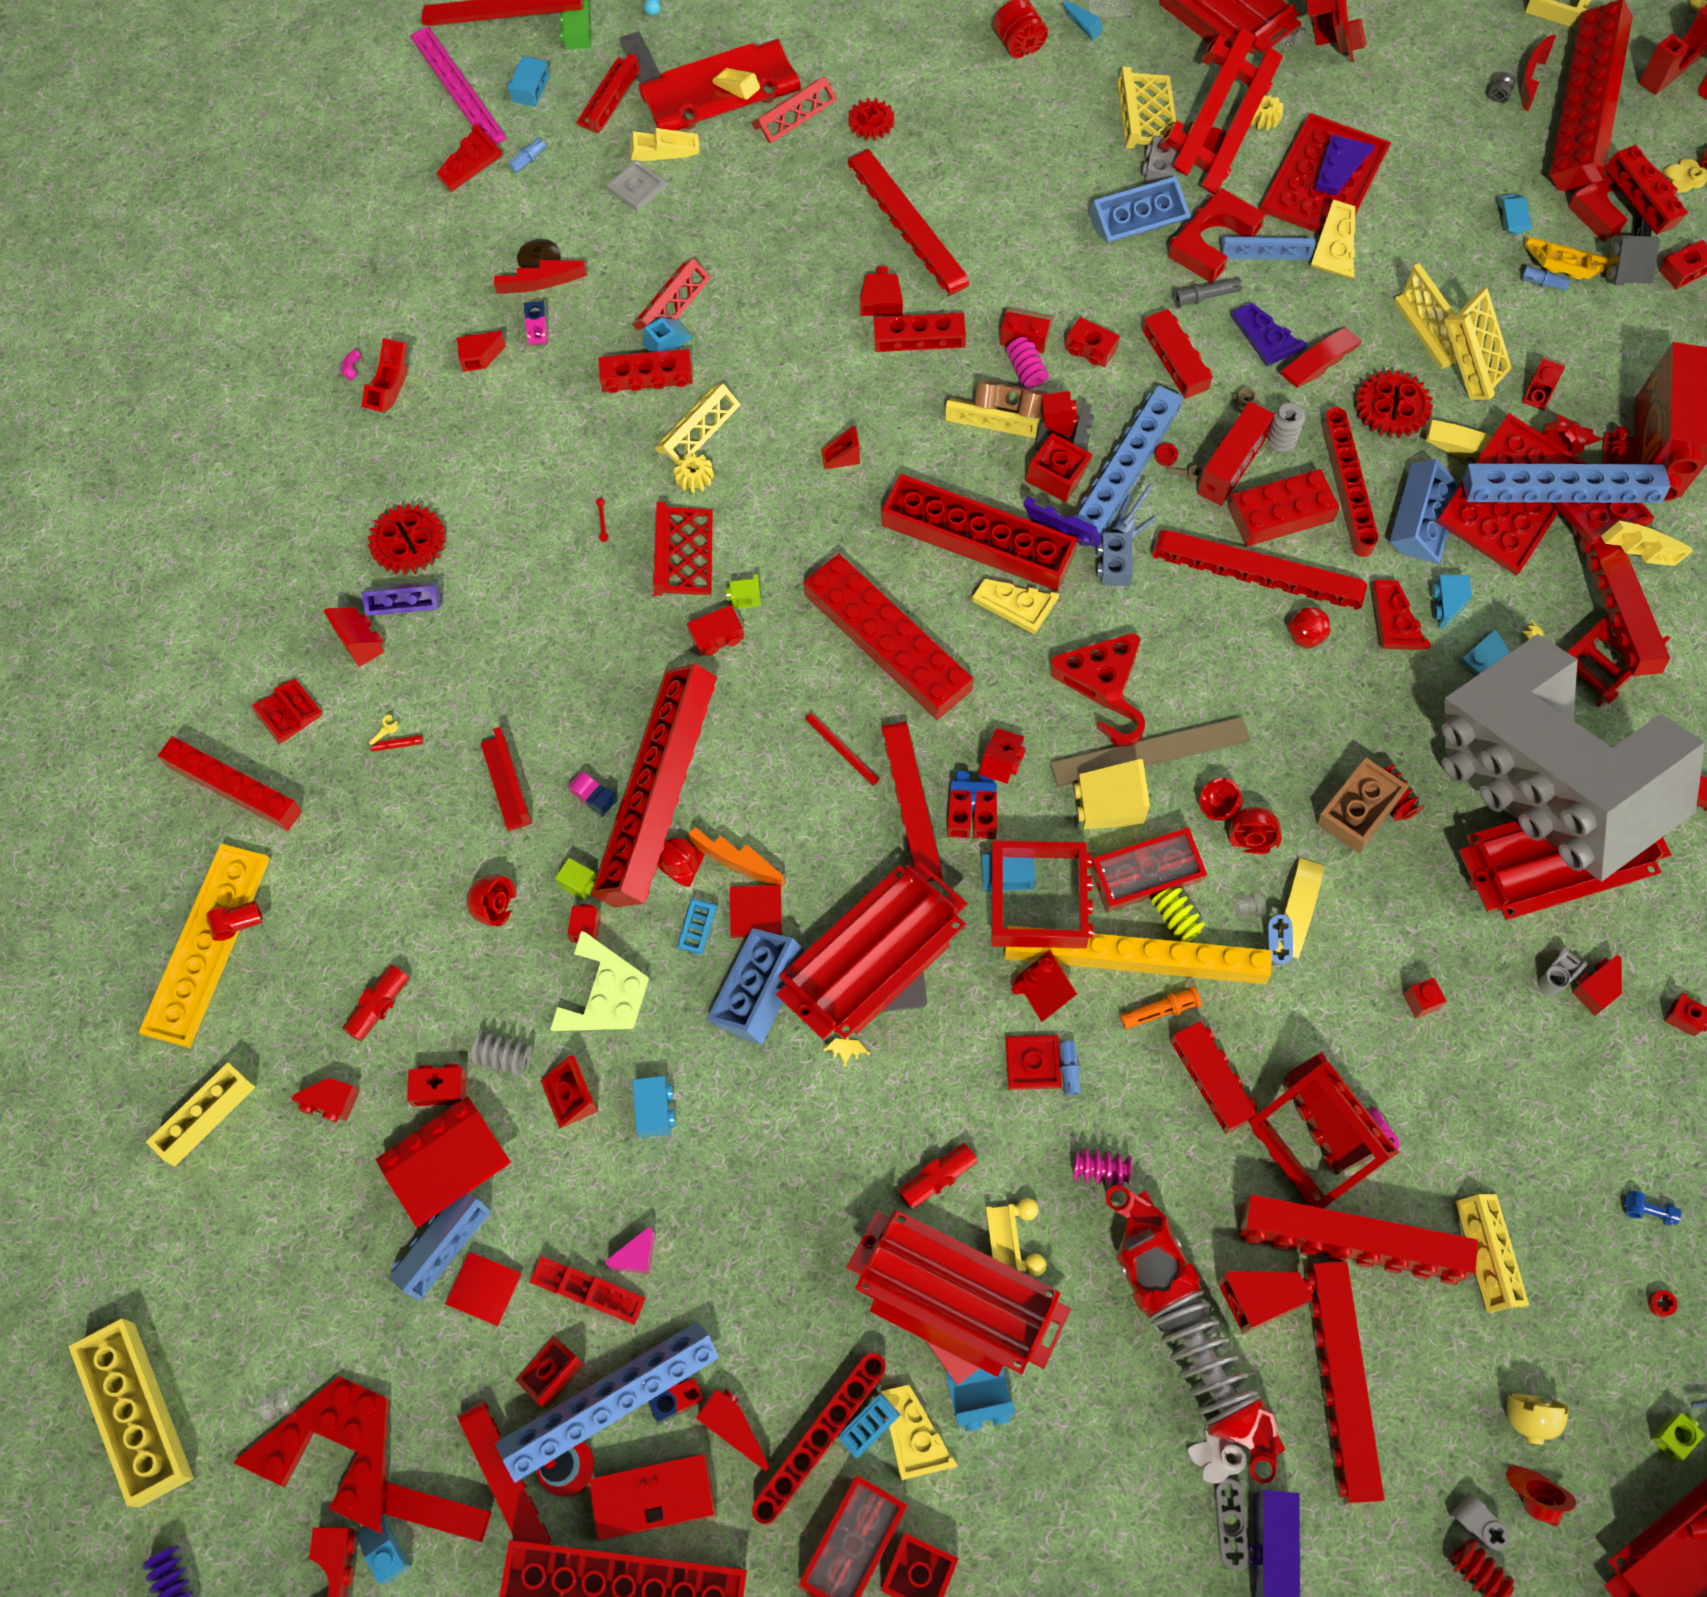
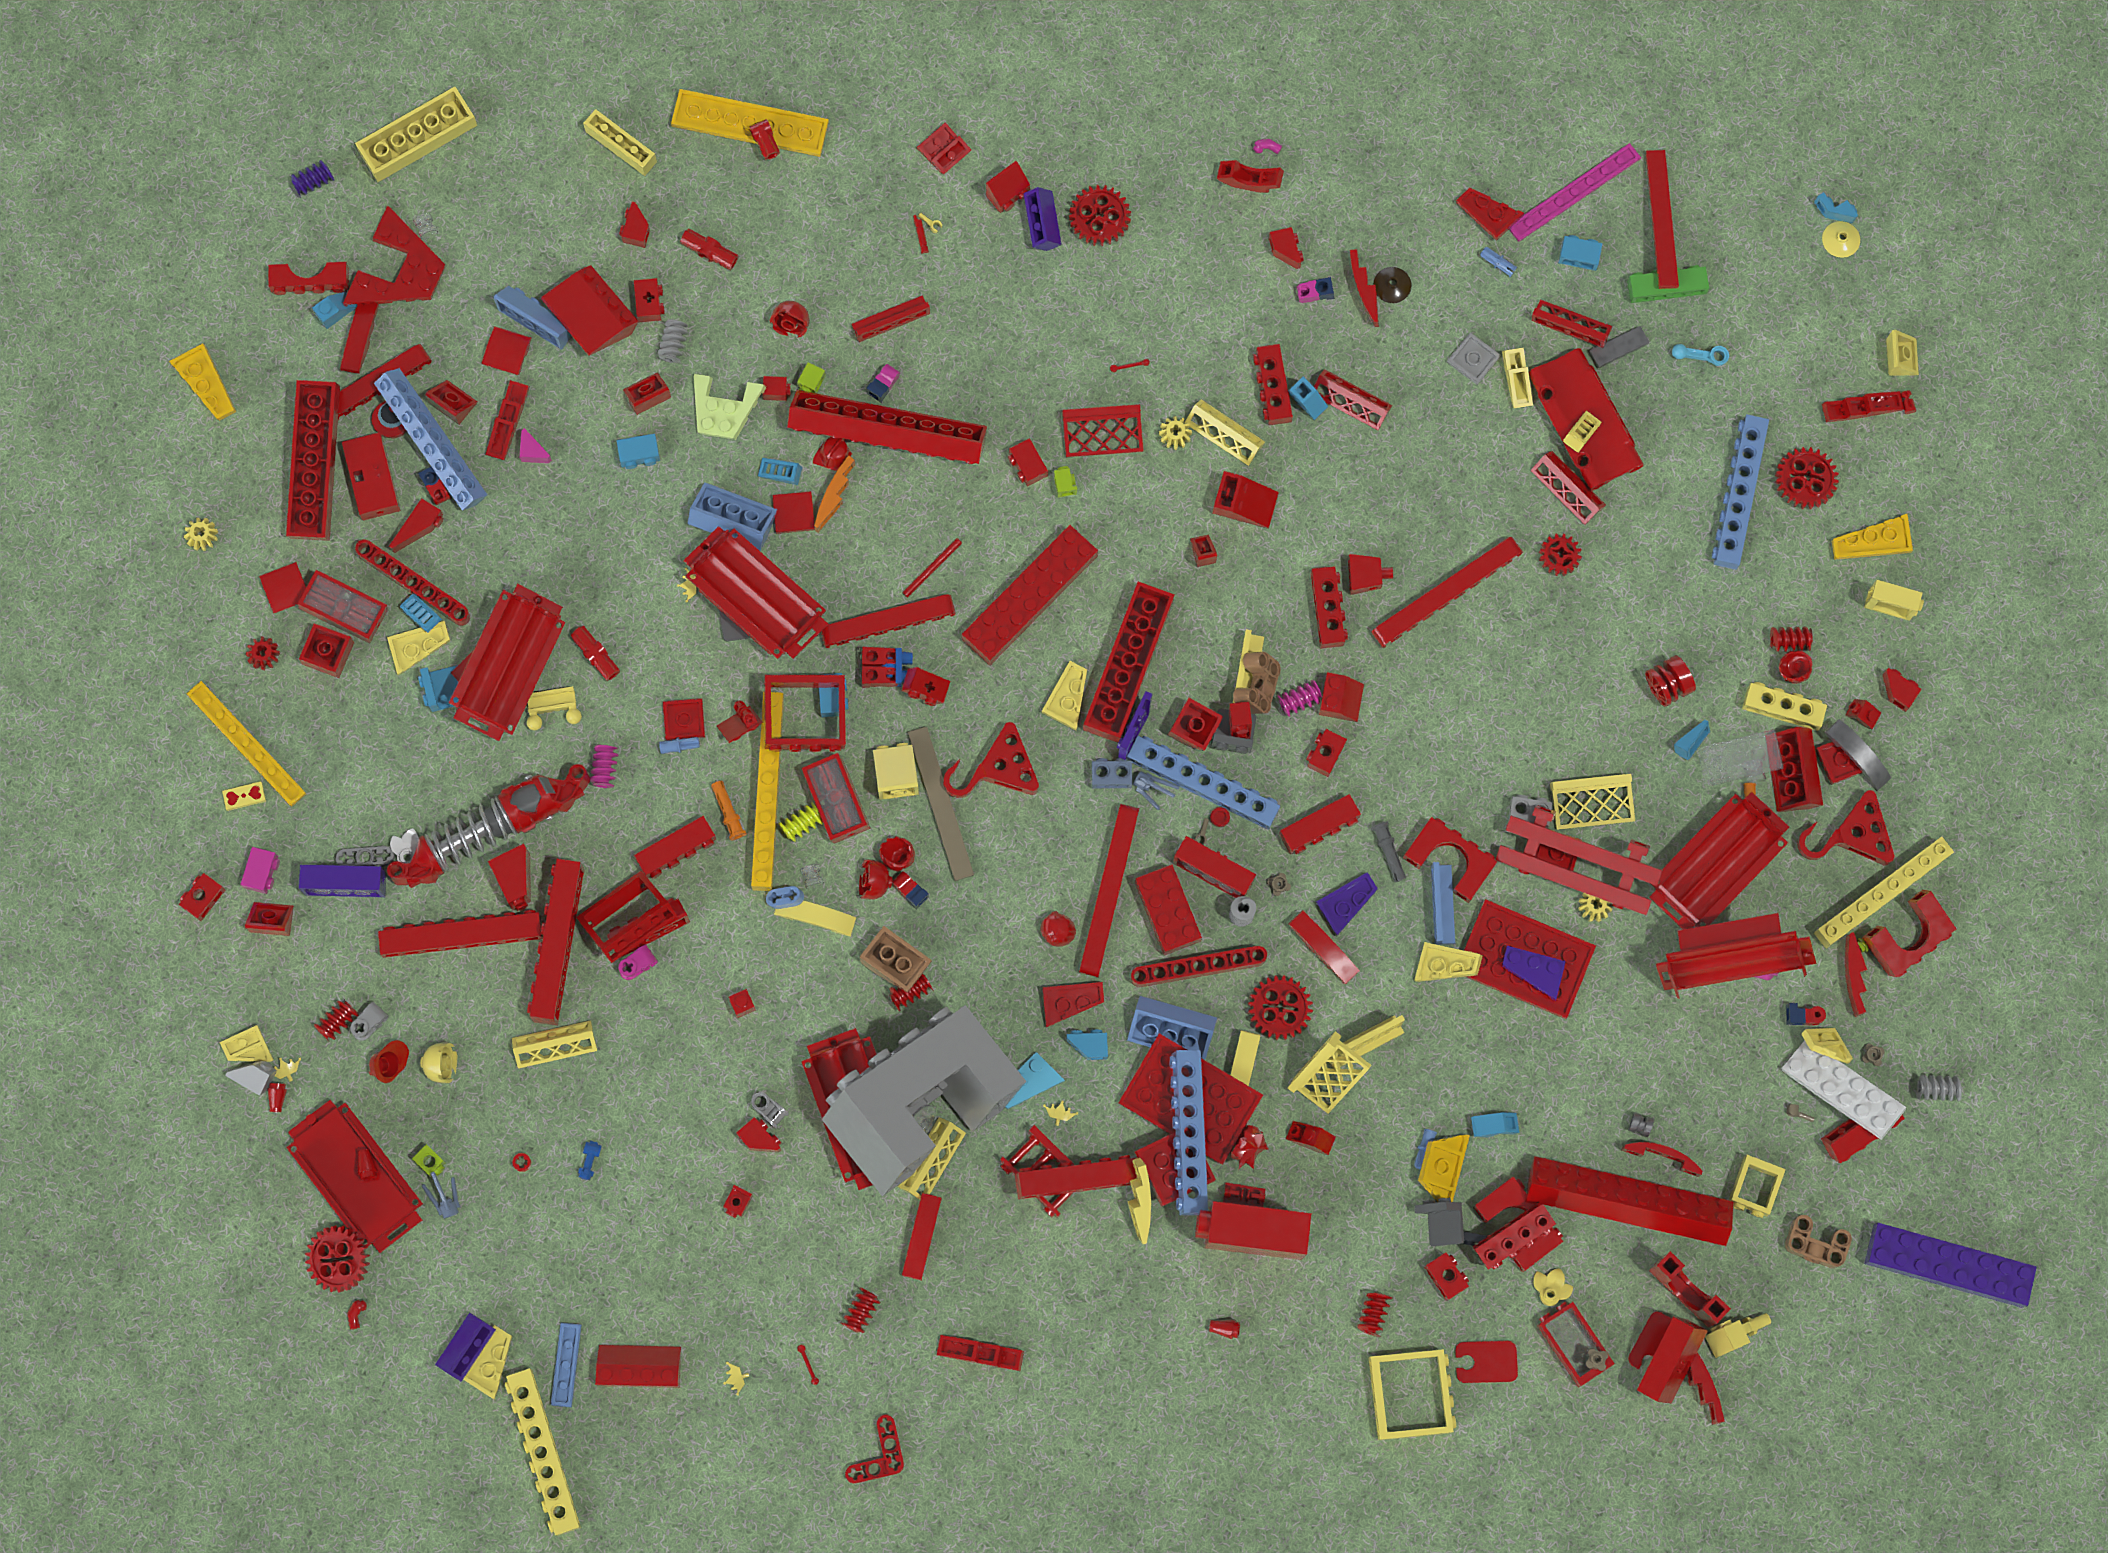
camera: 80 degrees right, 10 degrees up
red brick [157,736,302,832] -> none
medium blue slope [1089,176,1191,243] -> none
none -> leg [892,871,929,910]
none -> red slope [1212,471,1279,529]

